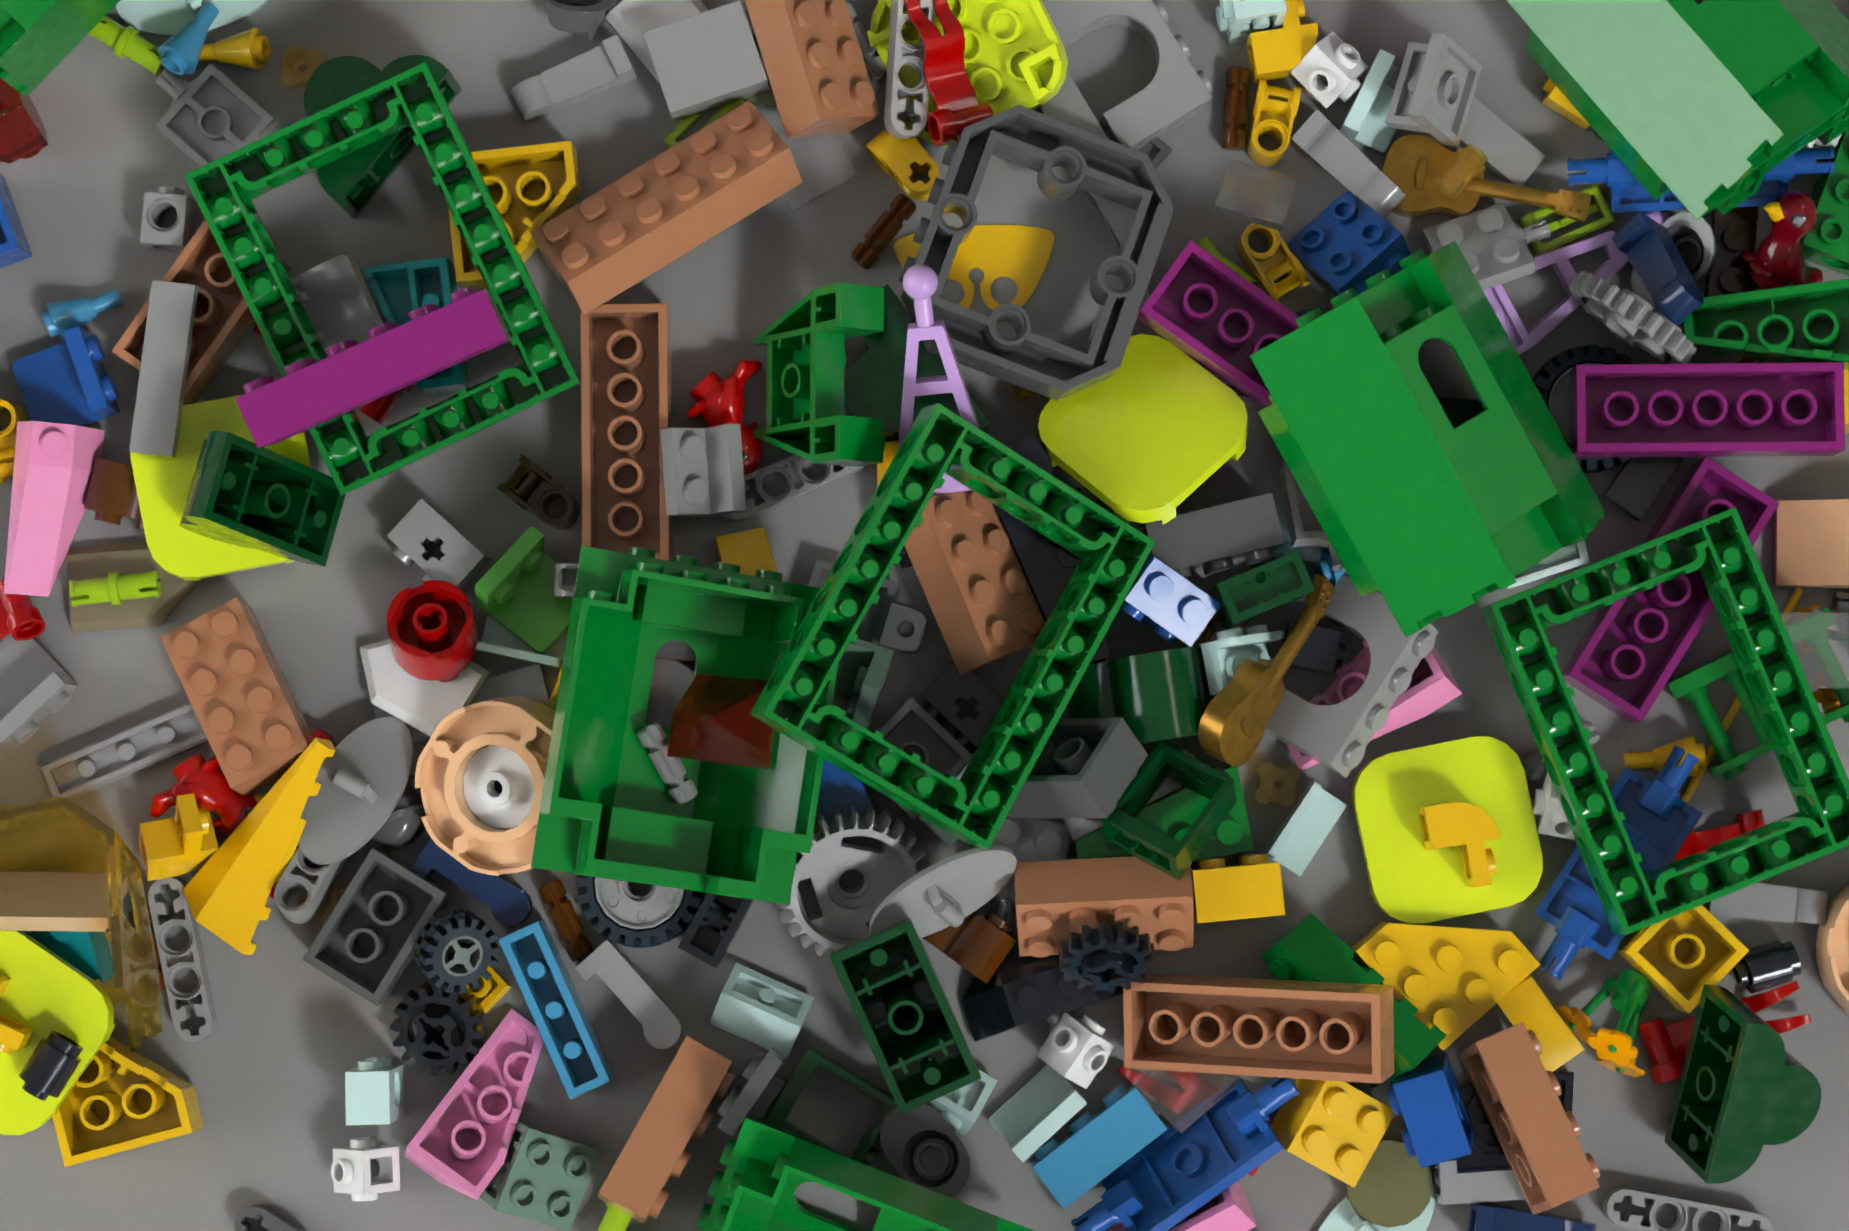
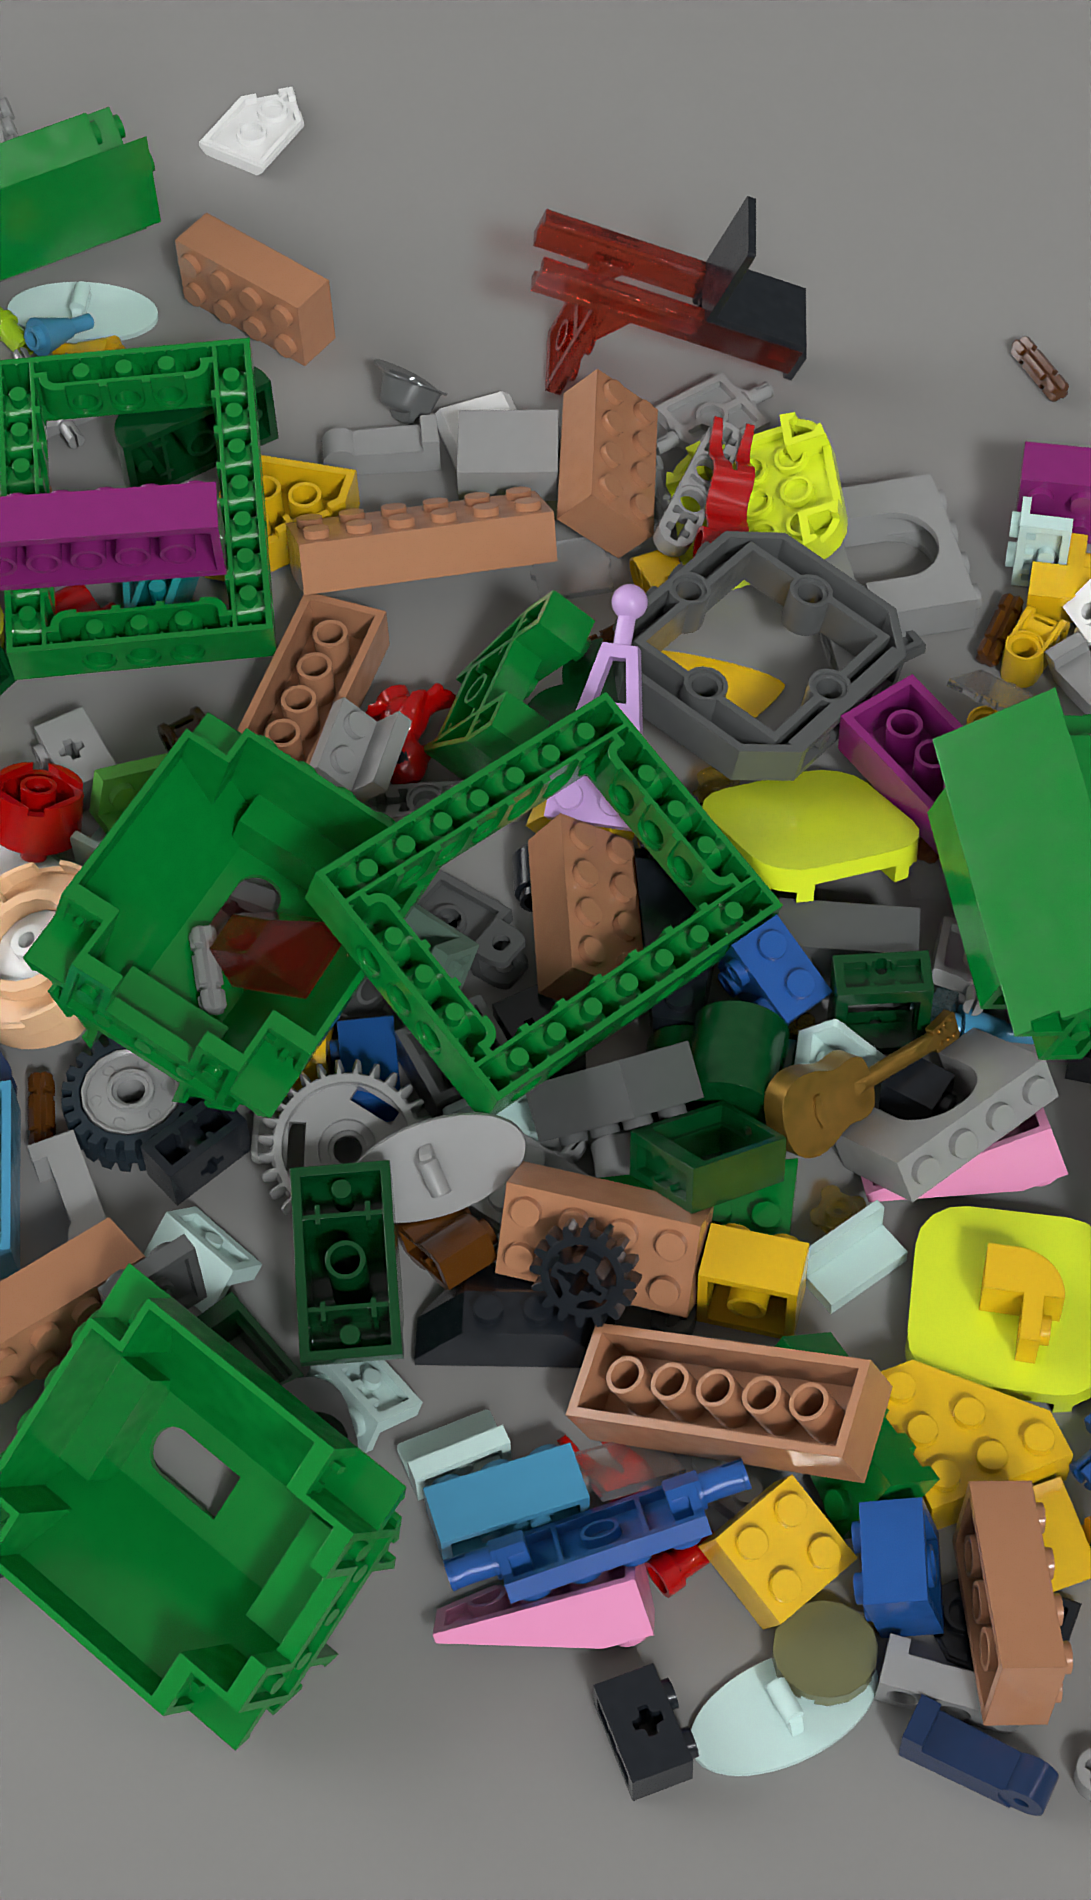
camera: 20 degrees right, 30 degrees down
white brick [1036,1012,1115,1089] -> none

